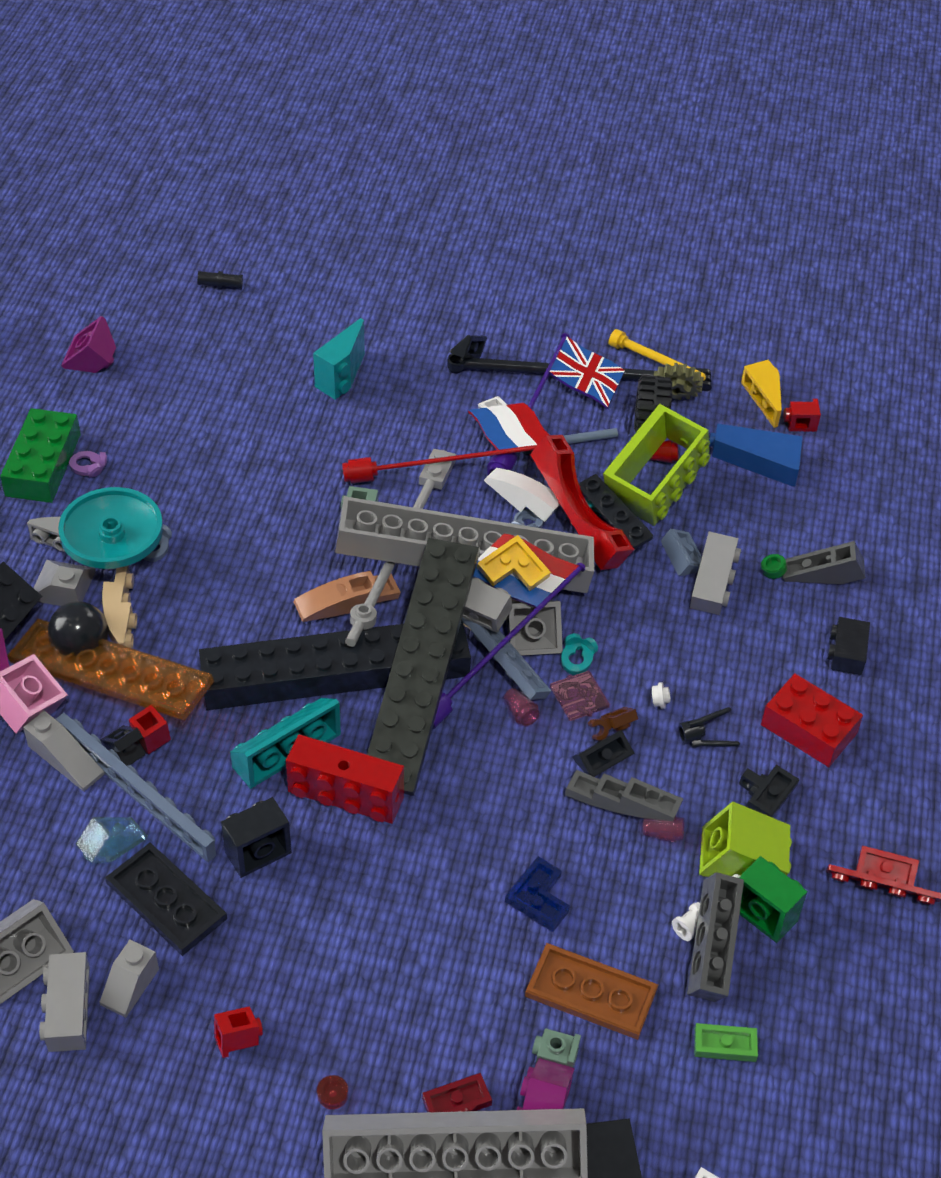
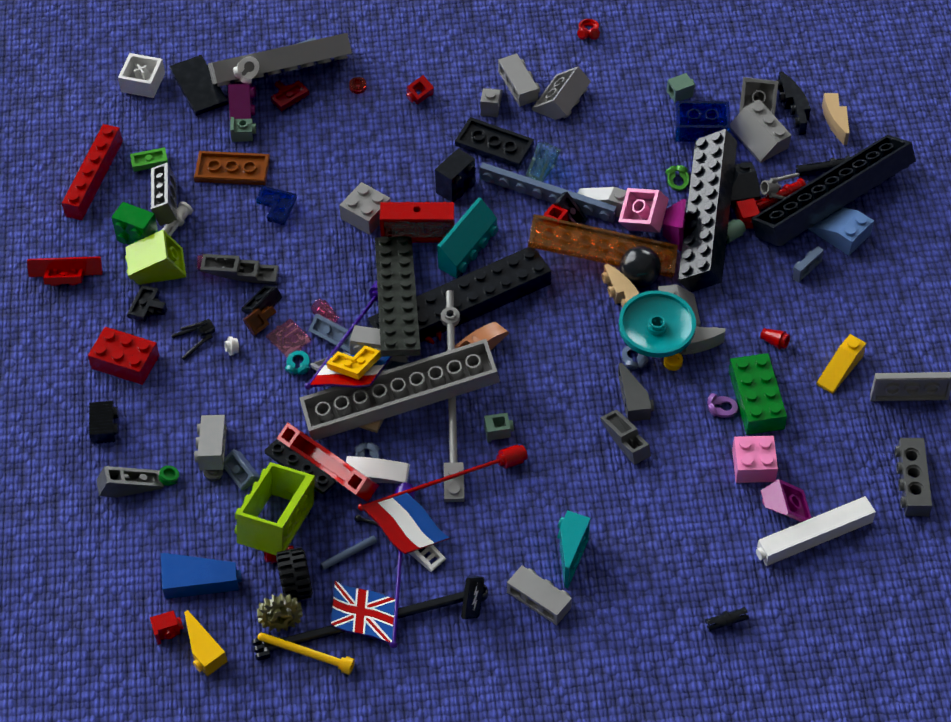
camera: 165 degrees right, 5 degrees up
none -> red brick [62,124,123,220]
none -> white piece [233,56,259,84]
none -> light grey brick [339,182,391,235]
none -> light grey brick [507,565,572,625]
none -> dark grey slope [600,409,651,465]
none -> dark grey slope [618,363,654,422]
none -> bright pink brick [732,436,778,483]
none -> white brick [756,496,876,566]

